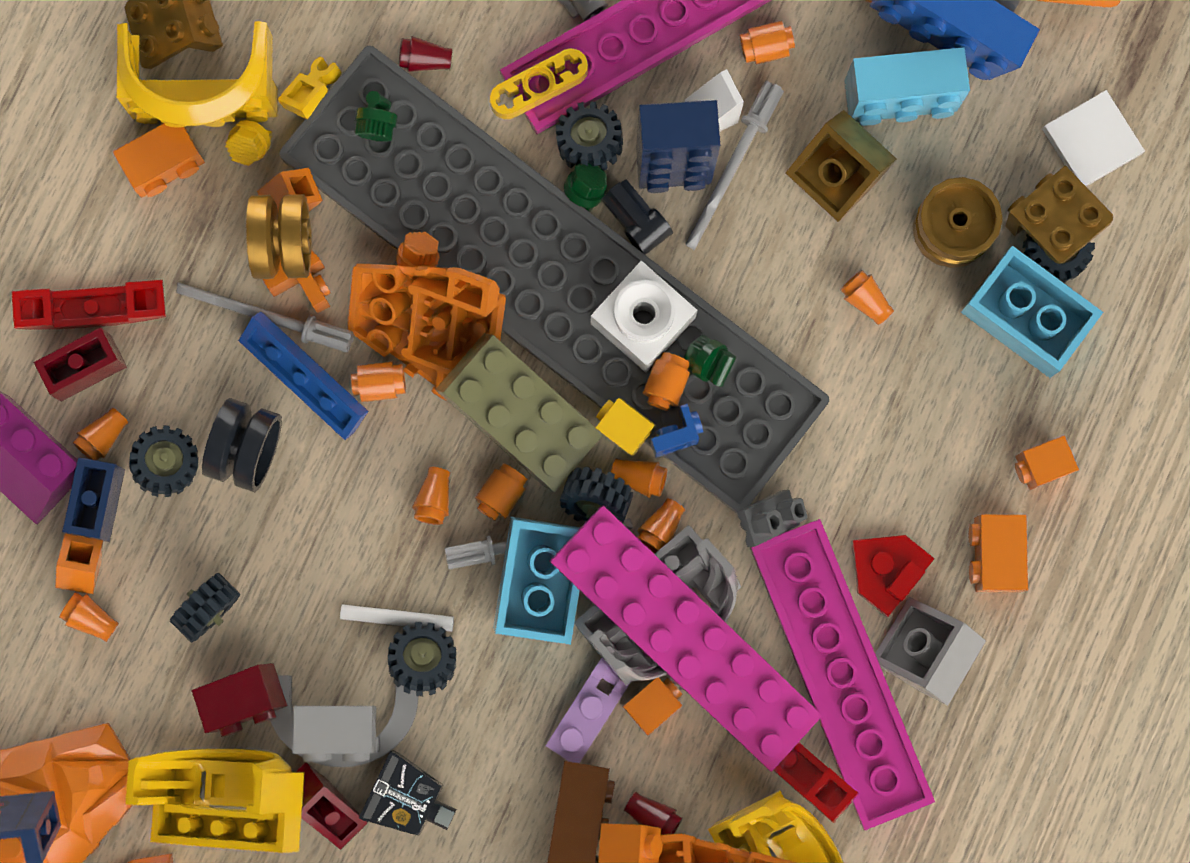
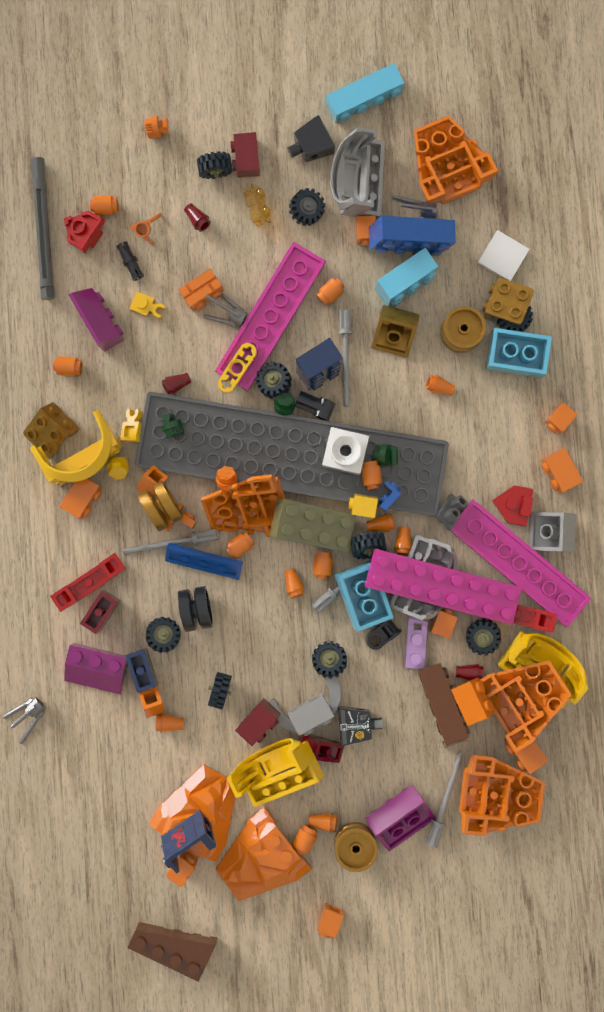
camera: 30 degrees left, 5 degrees up
orange cone [73,407,129,461] -> none
white bar [340,604,454,632] -> none
white slope [685,69,744,131] -> none
none -> black piece [365,619,402,650]
none -> black wheel [466,618,501,656]

